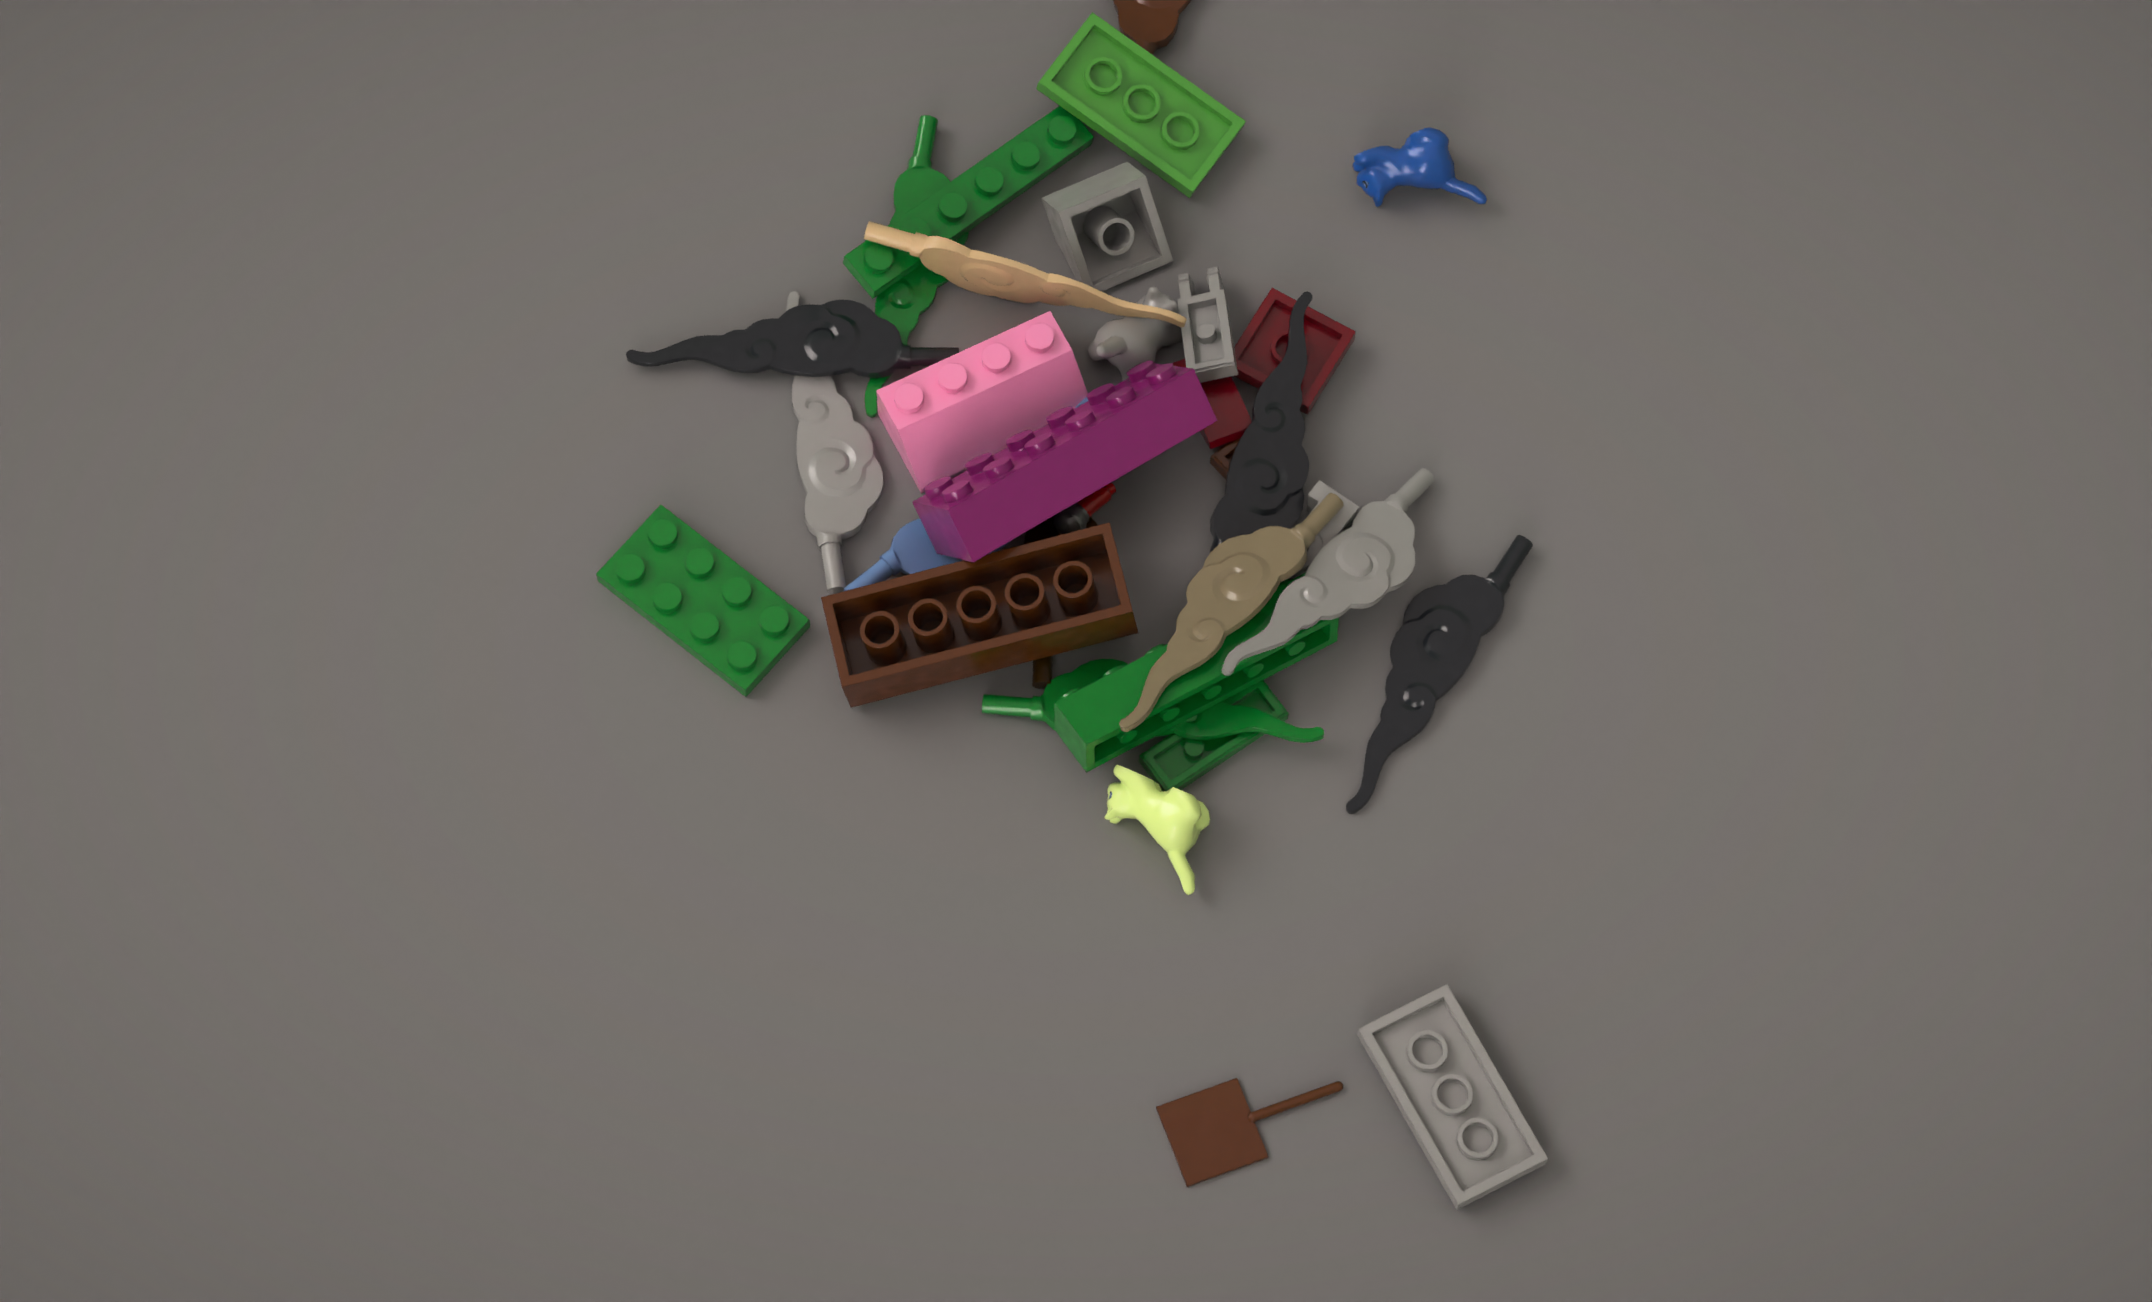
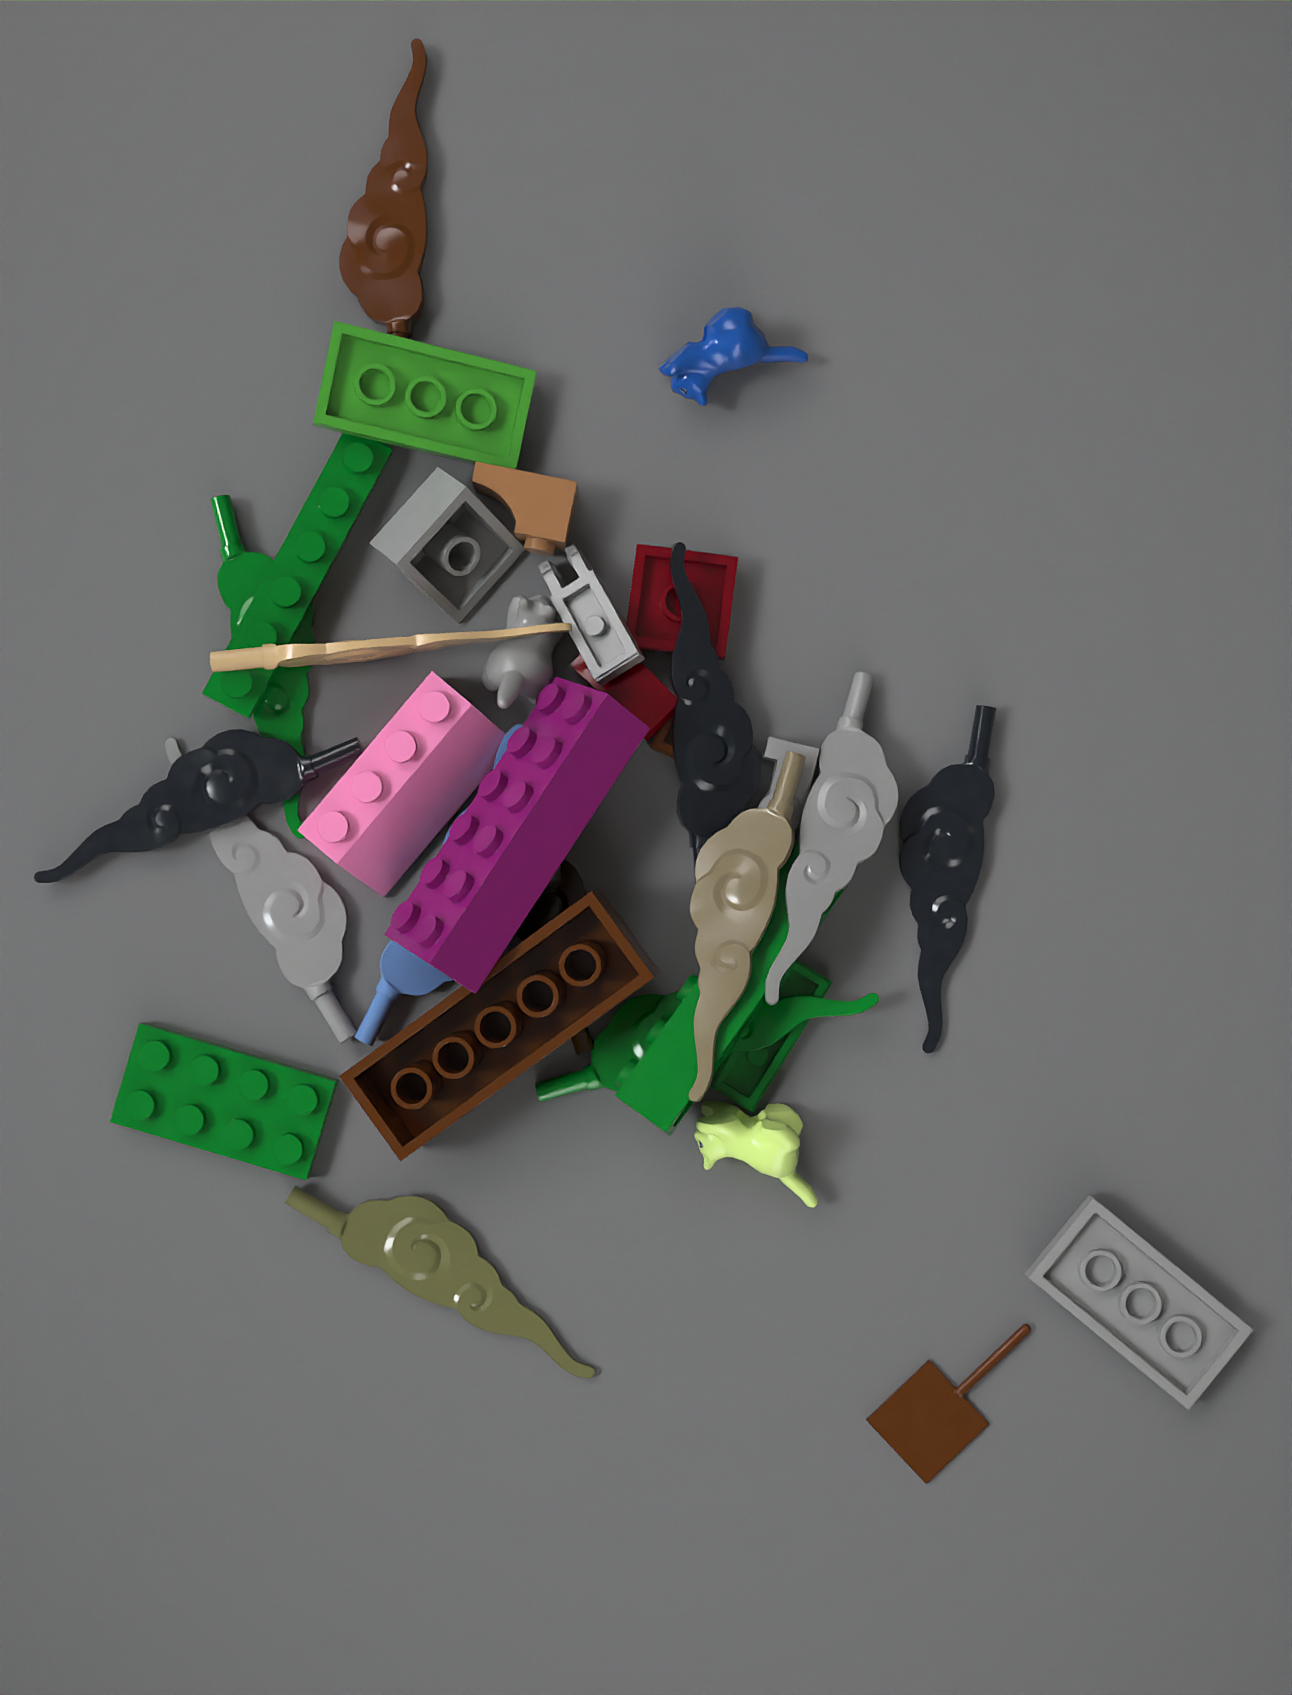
camera: 25 degrees left, 20 degrees up
none -> olive piece [285,1186,595,1378]
none -> medium nougat arch [472,461,579,556]

